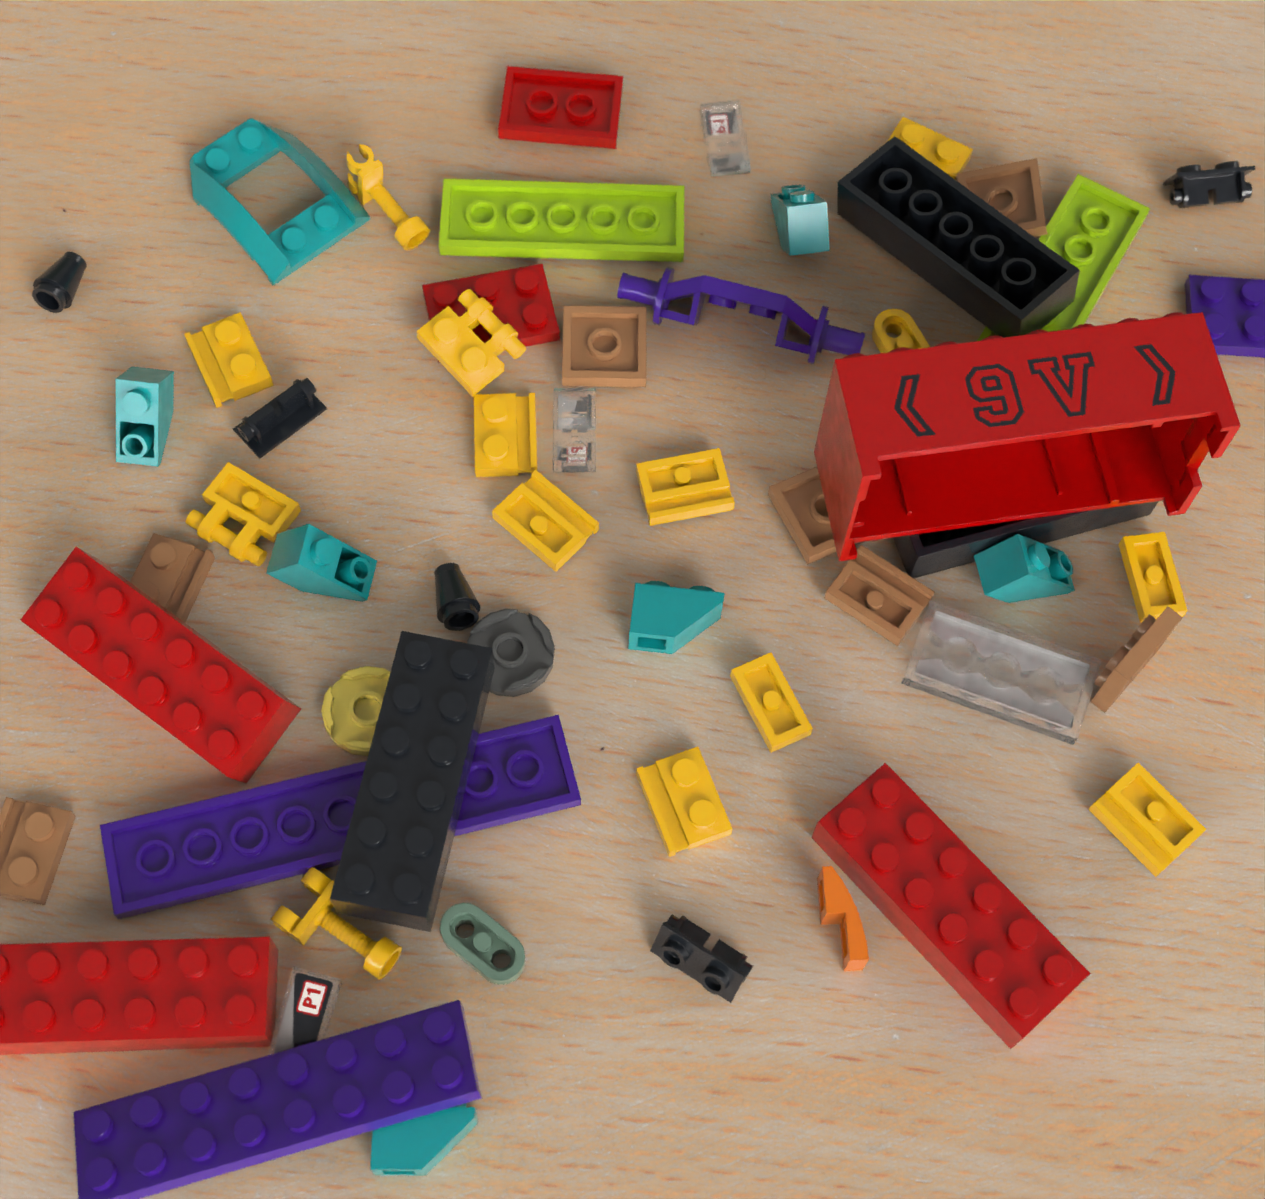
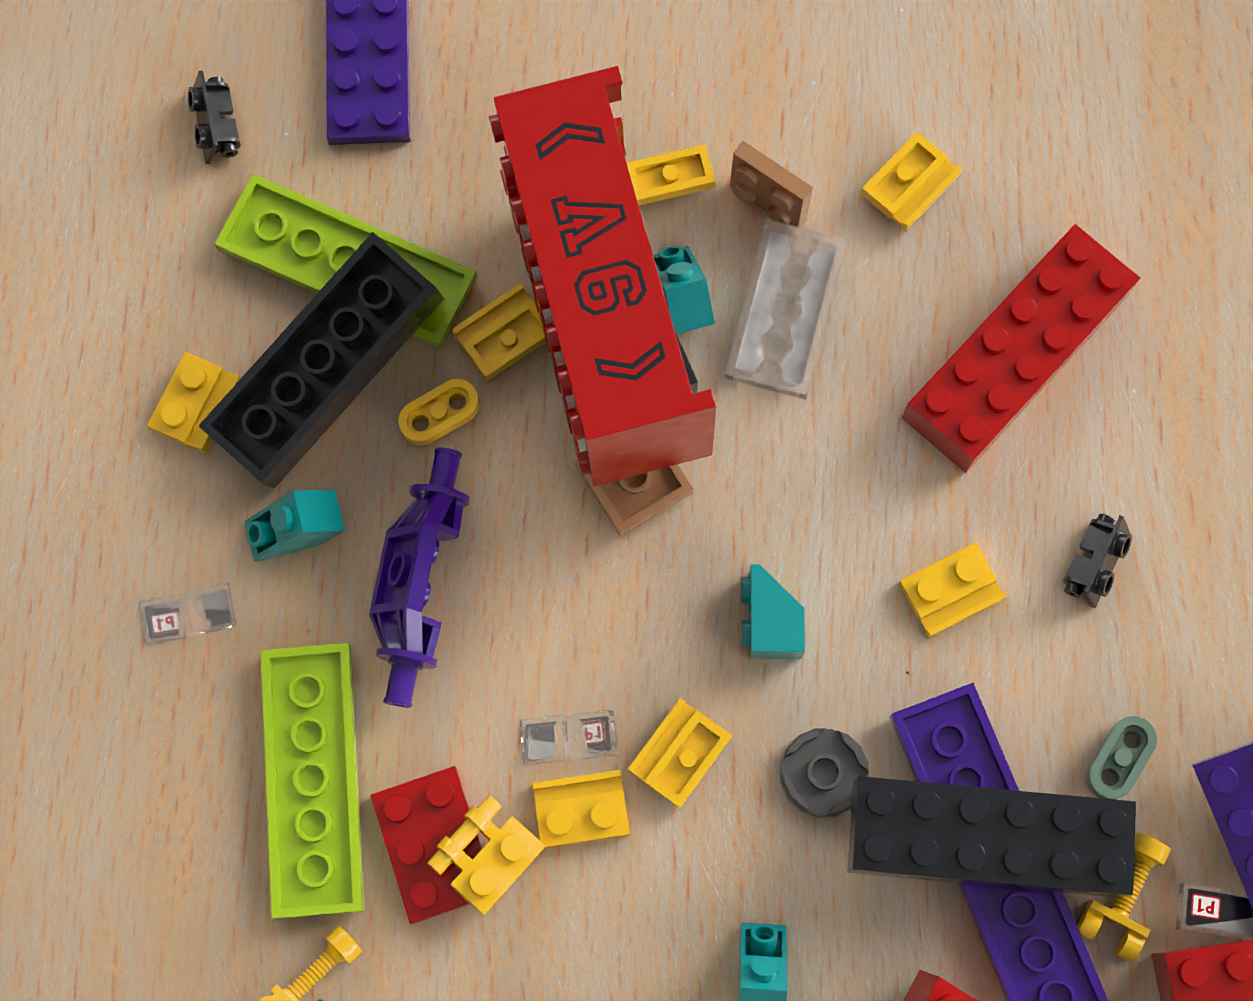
camera: 90 degrees left, 10 degrees up
light yellow tile [321,666,390,756] -> none
black cone [434,563,480,631] -> none
red plate [498,66,623,149] -> none
medium nougat plate [562,306,646,387] -> none
yellow plate [636,448,735,526] -> none
yellow plate [730,652,813,753] -> none
orange slope [817,866,869,971] -> none
medium nougat plate [824,545,935,646] -> none
medium nougat plate [957,158,1047,237] -> none

